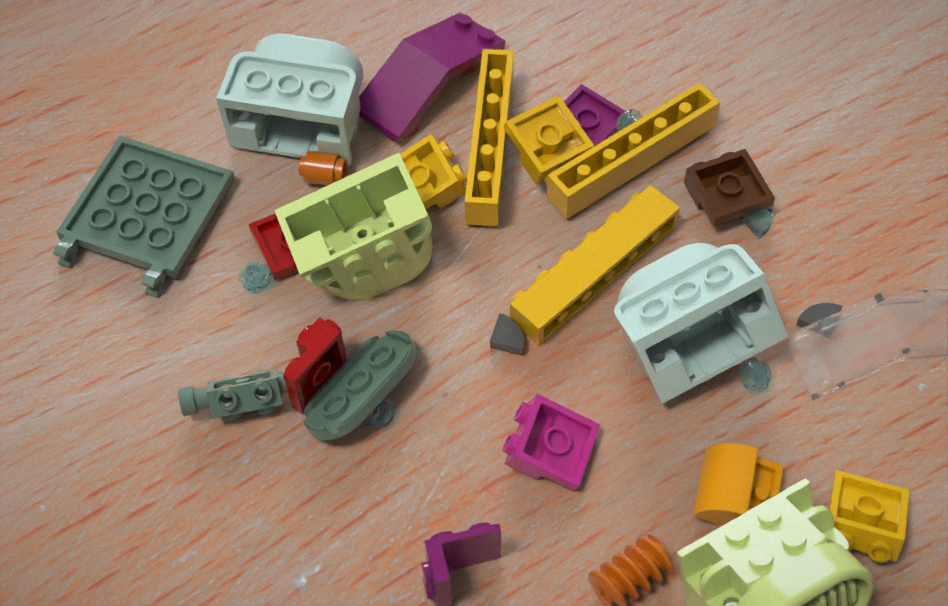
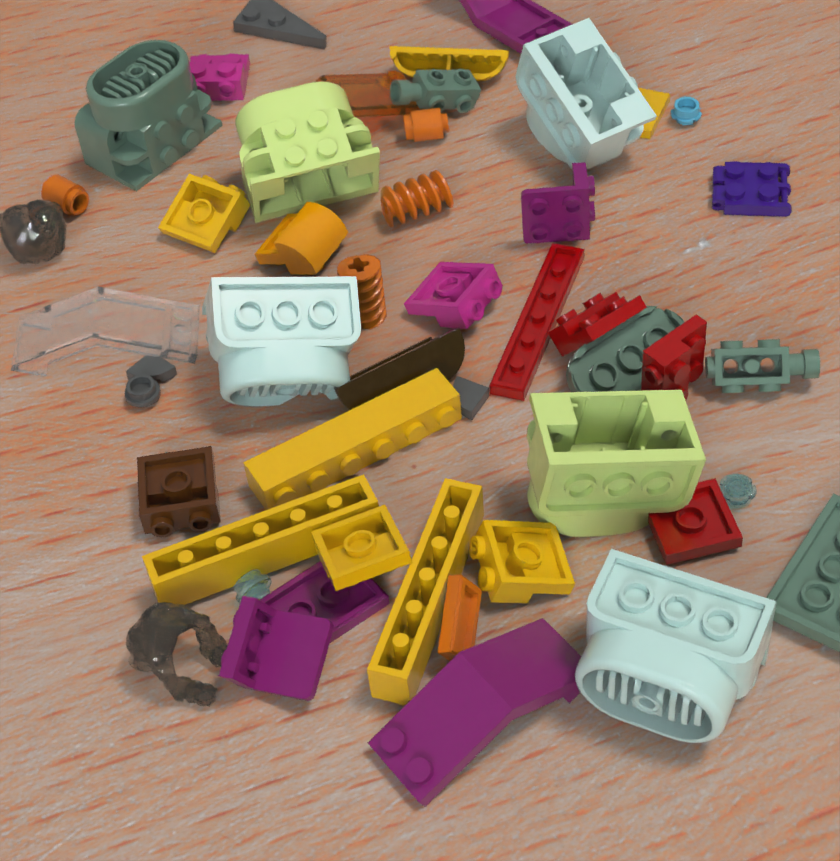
camera: 165 degrees left, 10 degrees down
none -> dark grey plate [124,374,161,408]
none -> clear smoke hair [126,602,228,707]
none -> magenta bracket [219,596,334,701]
none -> dark brown brick [334,328,465,410]
none -> orange piece [337,254,387,330]
none -> orange tile [438,574,482,661]
none -> red tile [489,243,585,401]
none -> red plate [548,292,647,357]

